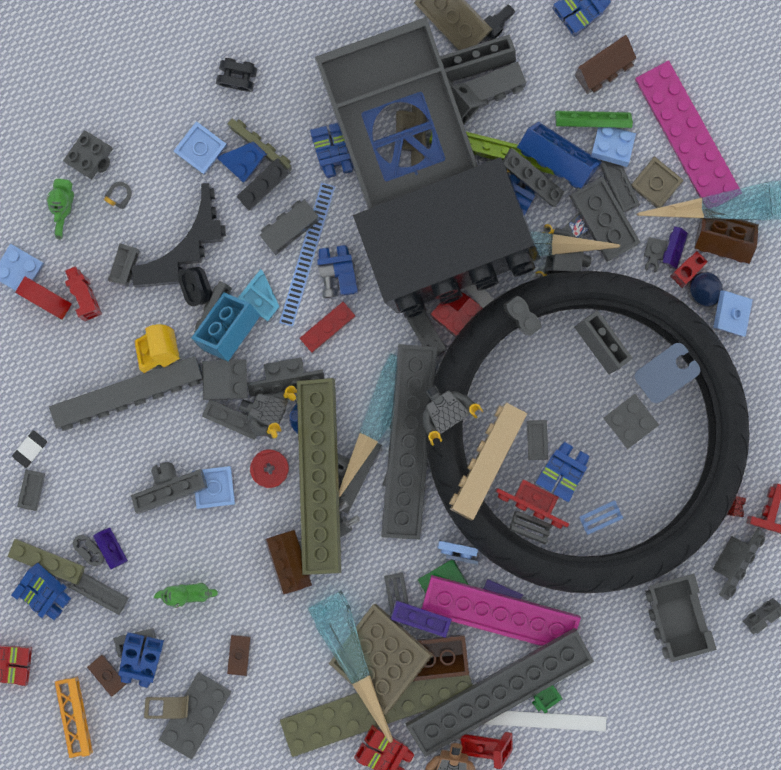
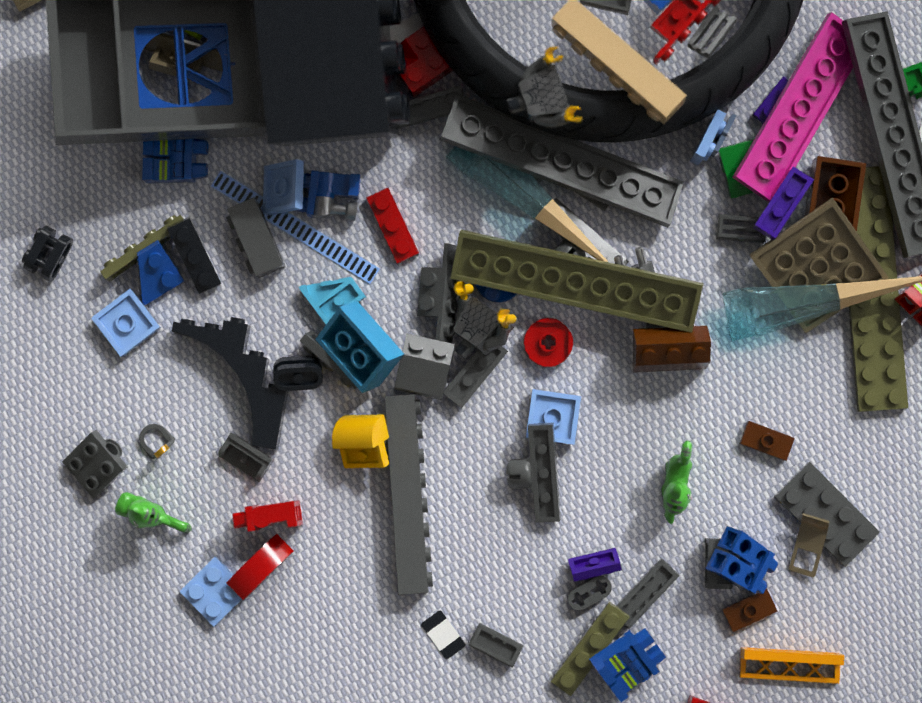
camera: 75 degrees left, 0 degrees up
none -> light blue plate [263,159,304,215]

